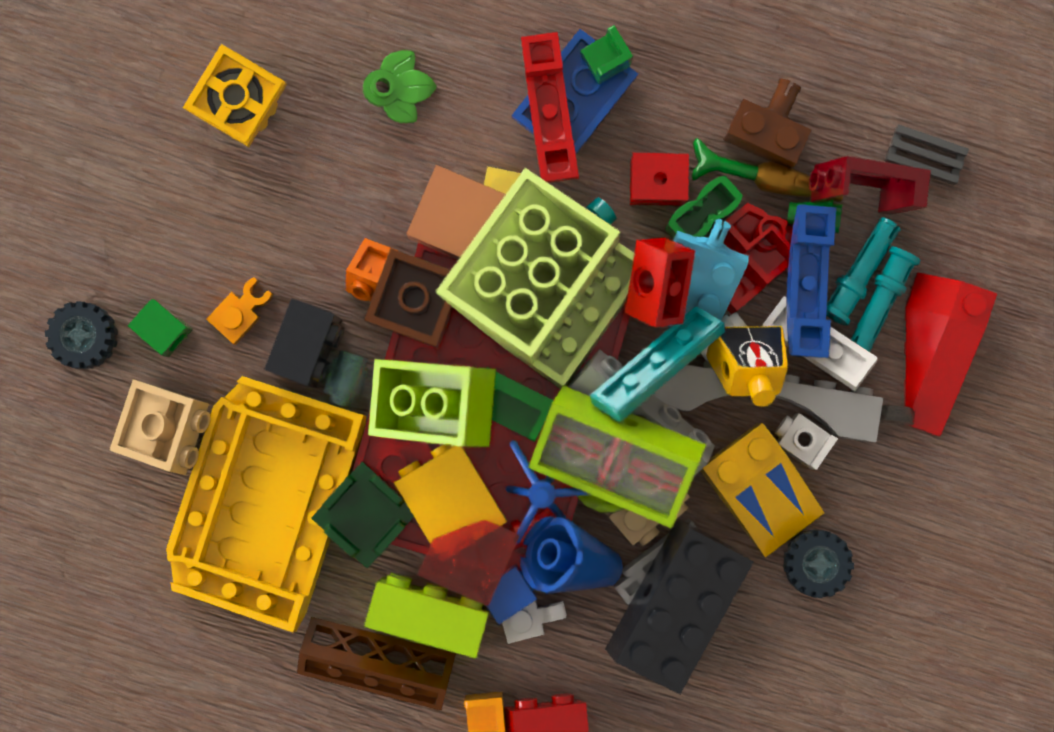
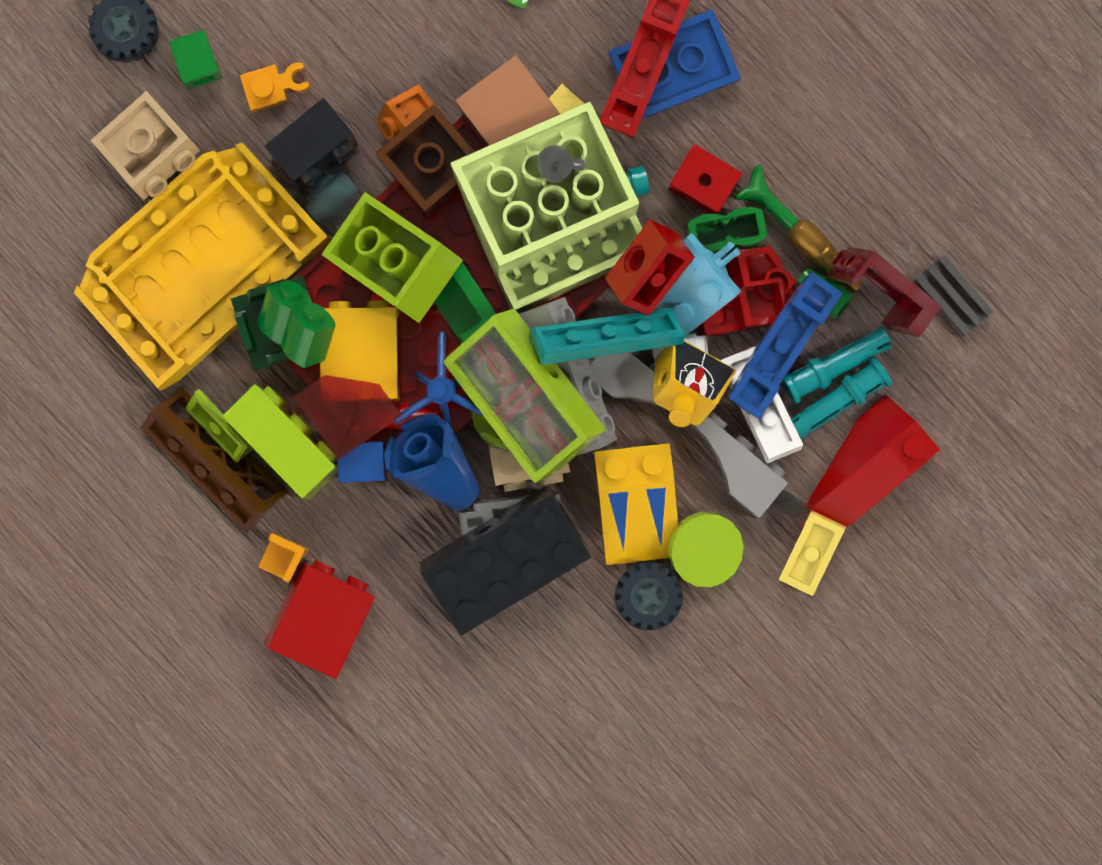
camera: 30 degrees right, 0 degrees up
white plate [502,600,567,644] -> none
green panel [580,25,633,85] -> none
reddish brown brick [723,78,812,168] -> none
white brick [774,413,838,470] -> none
none -> lime slope [186,389,253,462]
none -> green brick [258,280,336,368]
none -> dark grey piece [537,145,585,182]
none -> lime tile [668,511,744,587]
none -> light yellow plate [779,511,846,596]

